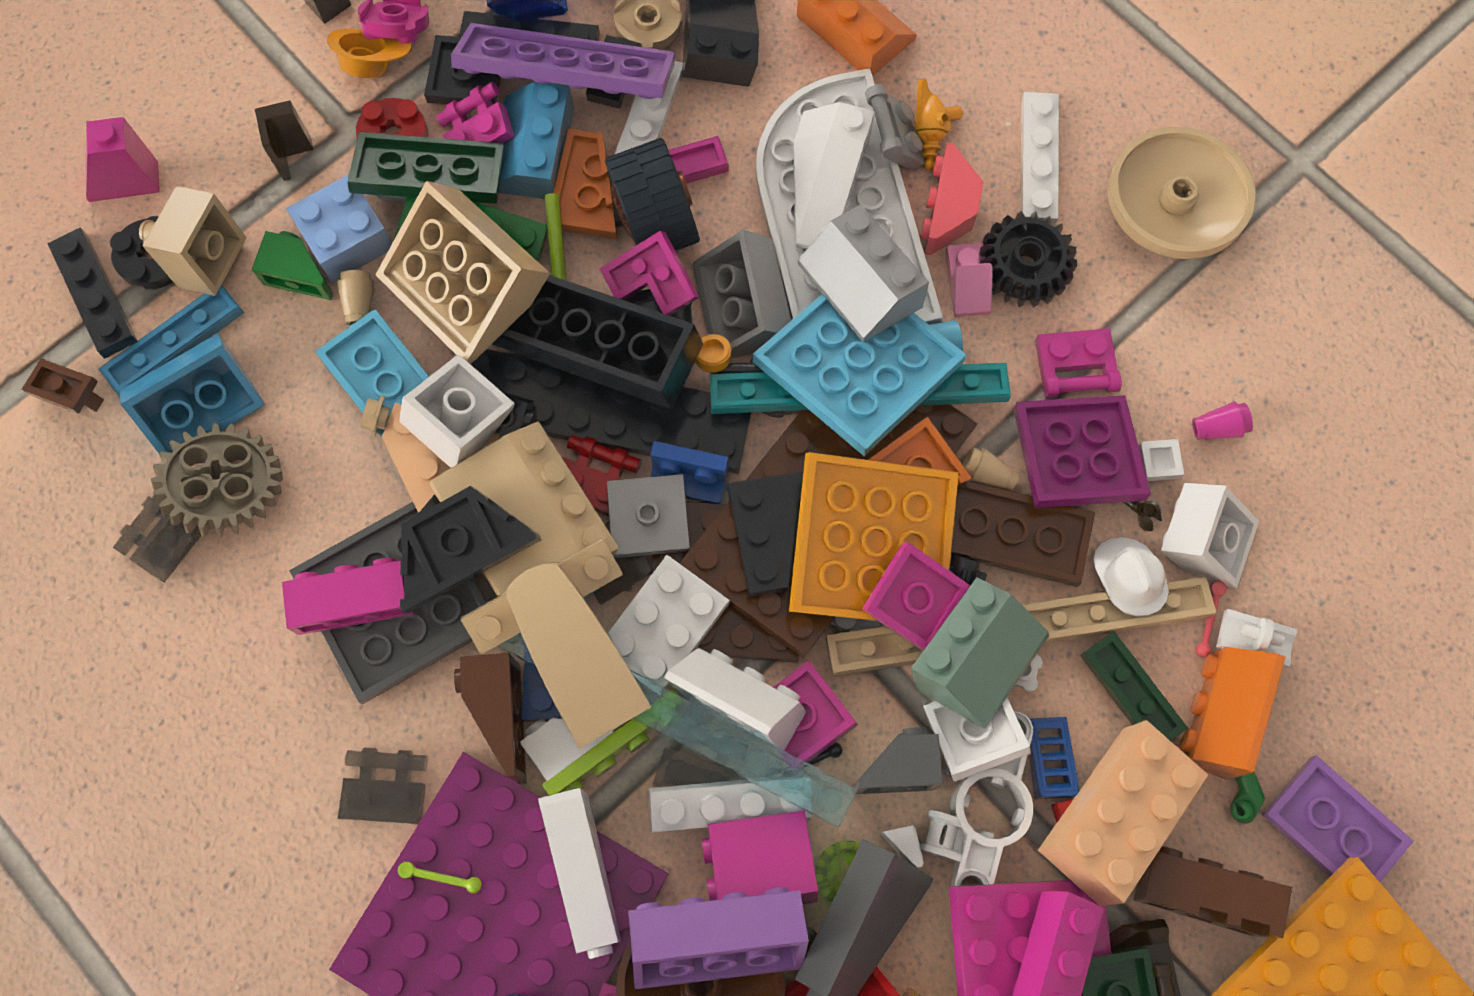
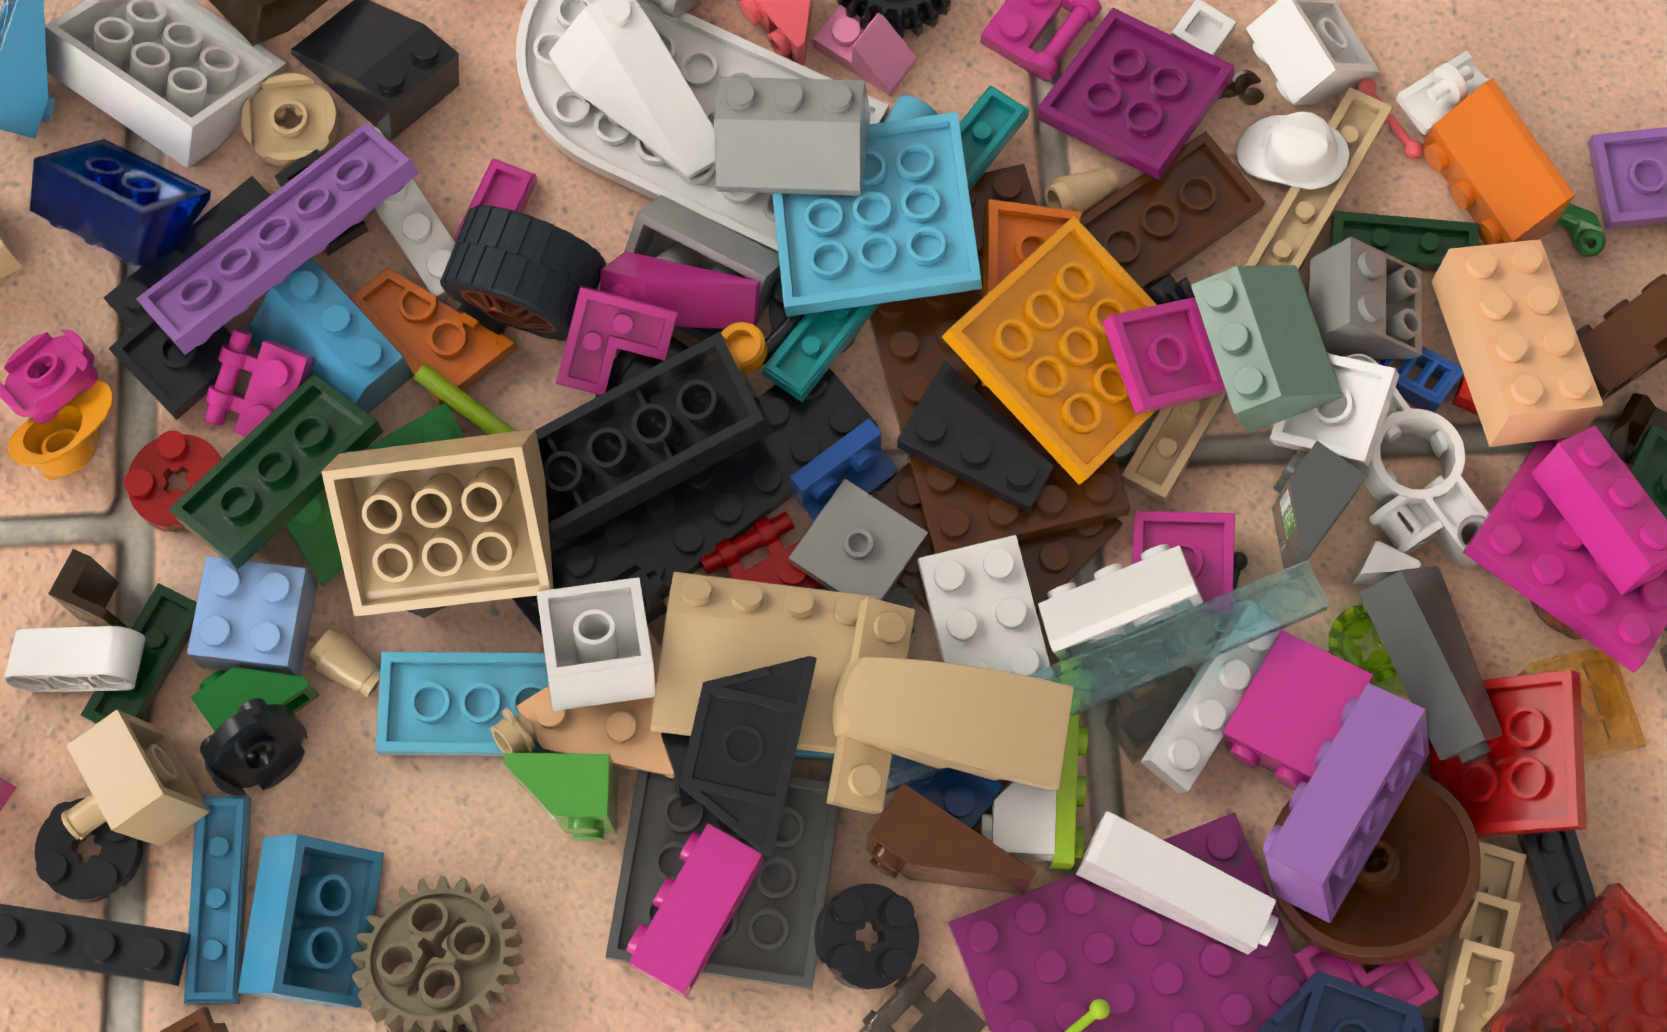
camera: 50 degrees left, 0 degrees up
none -> white beam [4,626,146,693]
none -> dark green plate [81,583,197,724]
none -> black plate [200,698,308,796]
none -> bright green slope [504,753,618,842]
none -> dark pink slope [600,251,761,329]
none -> black plate [814,883,919,990]
none -> light grey slope [1309,237,1422,359]

